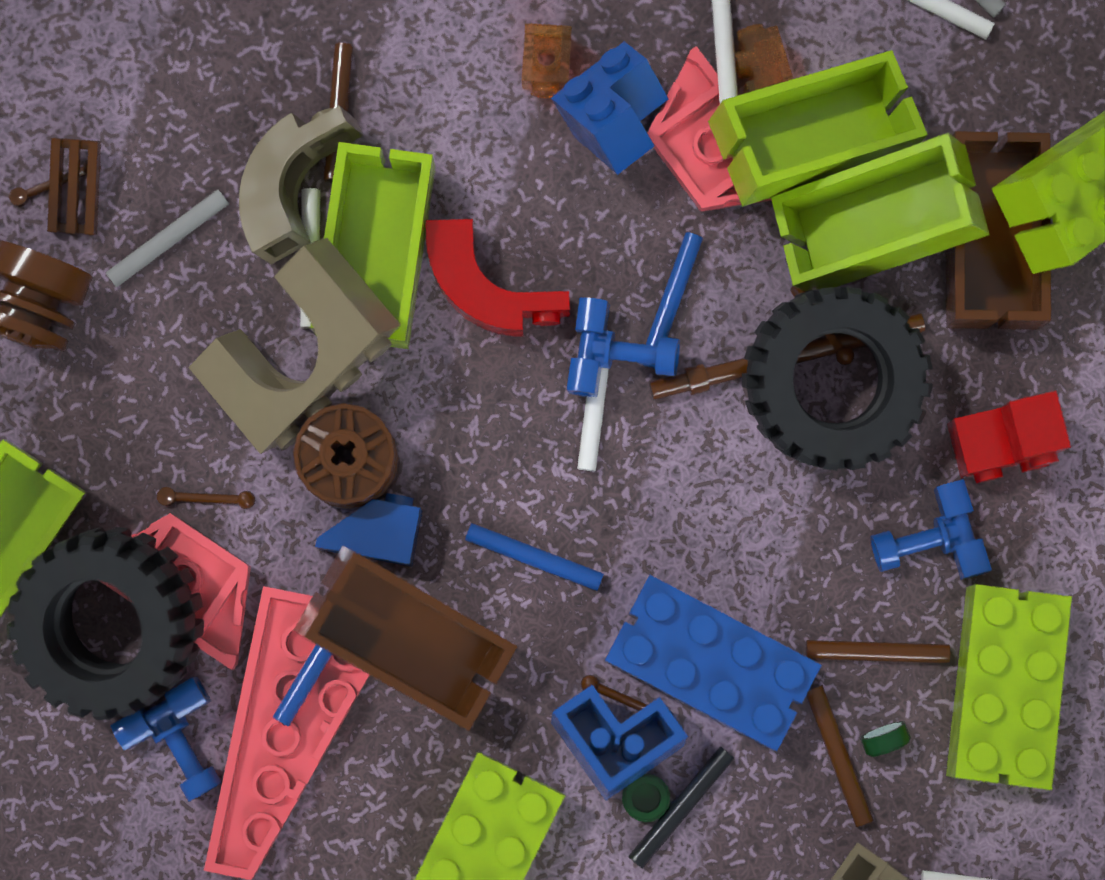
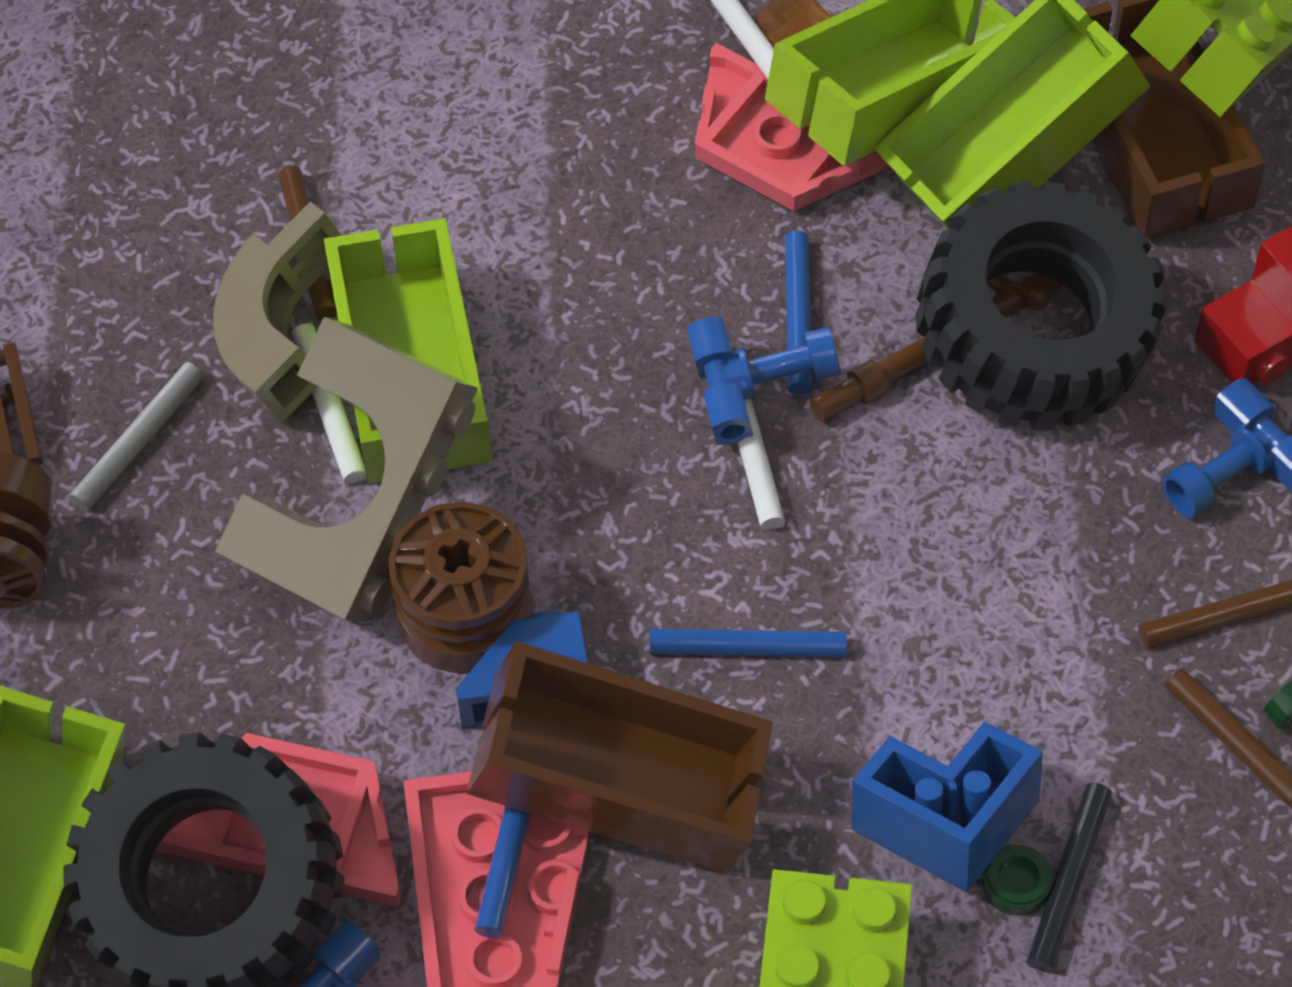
camera: 20 degrees left, 25 degrees down
reddish brown hinge [157,487,256,509] -> none
red arch [425,219,570,337] -> none
clear orange brick [522,23,572,98] -> none
blue brick [551,41,669,175] -> none
blue piece [604,575,821,751] -> none

